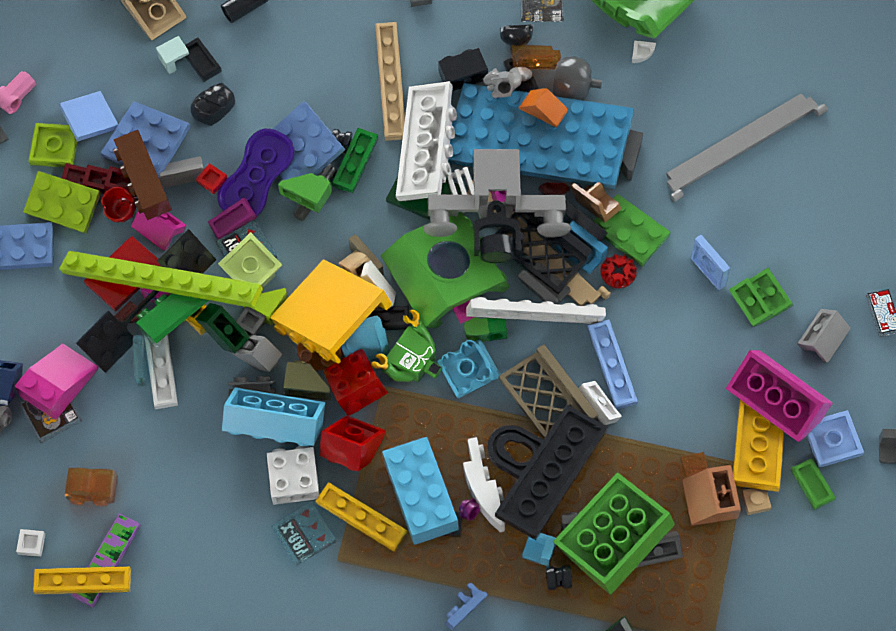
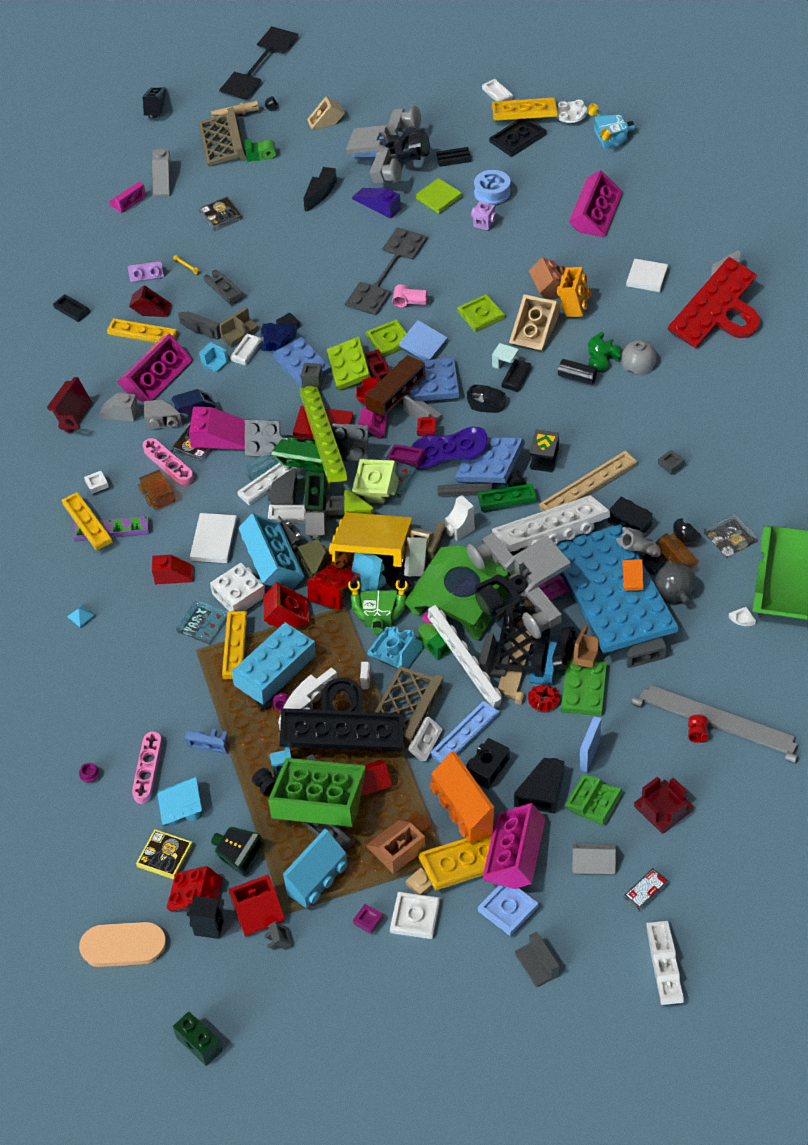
camera: 60 degrees right, 15 degrees down
bright green slope [278,173,332,213] -> none
clear red tile [538,182,570,195] -> none
bright green tile [791,458,836,510] -> none
none -> bright pink beam [143,438,194,486]
none -> red slope [152,554,193,585]
none -> white tile [190,513,237,563]
none -> dark grey slope [268,468,298,505]
none -> white tile [268,505,307,524]
none -> medium azure slope [283,829,348,909]
none -> dark grey panel [301,363,323,391]
none -> magenta plate [353,904,383,934]
none -> white tile [360,662,371,690]
none -> red panel [361,759,392,796]
none -> white tile [390,892,440,939]
none -> orange slope [429,751,494,844]
none -> white arch [445,495,475,541]
none -> lime tile [457,294,505,332]
none -> black brick [466,738,510,789]
none -> black slope [514,758,564,814]
none -> piece [530,429,559,472]
none -> dark red panel [634,777,694,834]
none -> red wheel [688,715,708,743]

